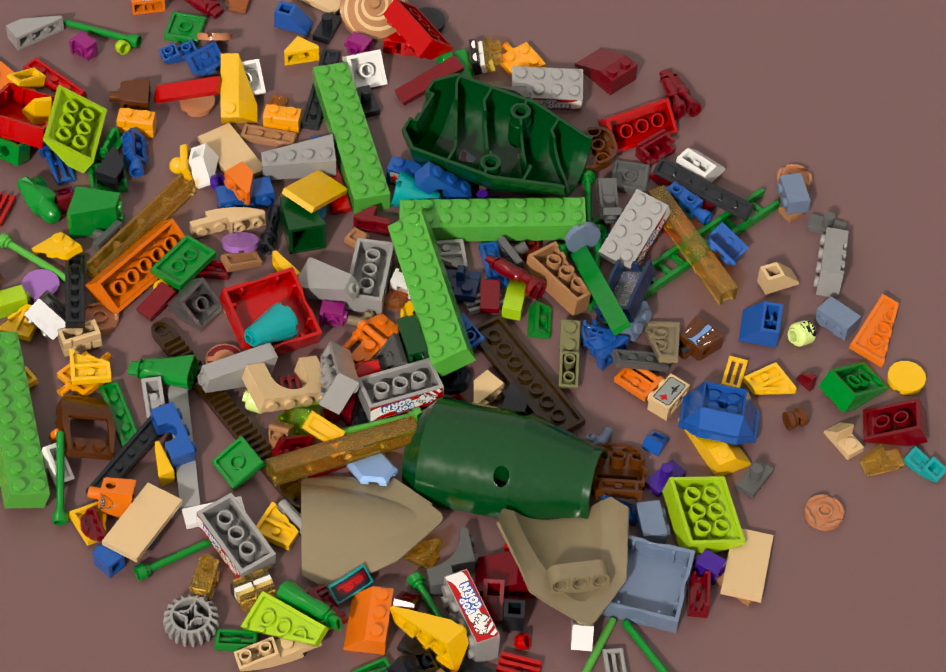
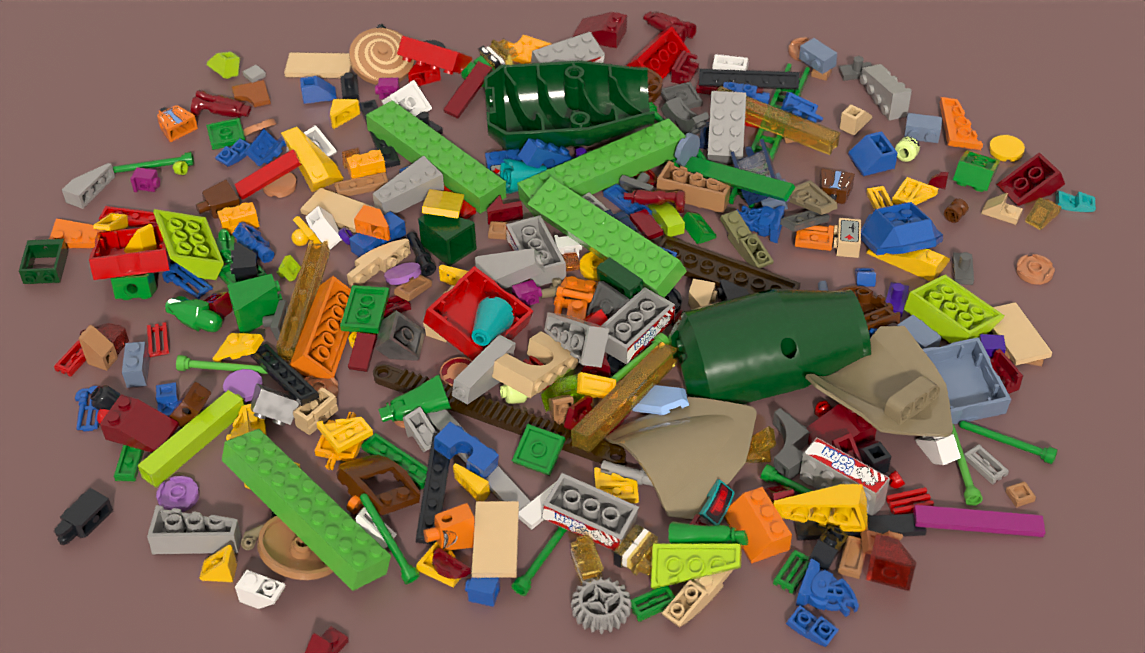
camera: 25 degrees left, 5 degrees down
none -> lime tile [276,255,301,282]

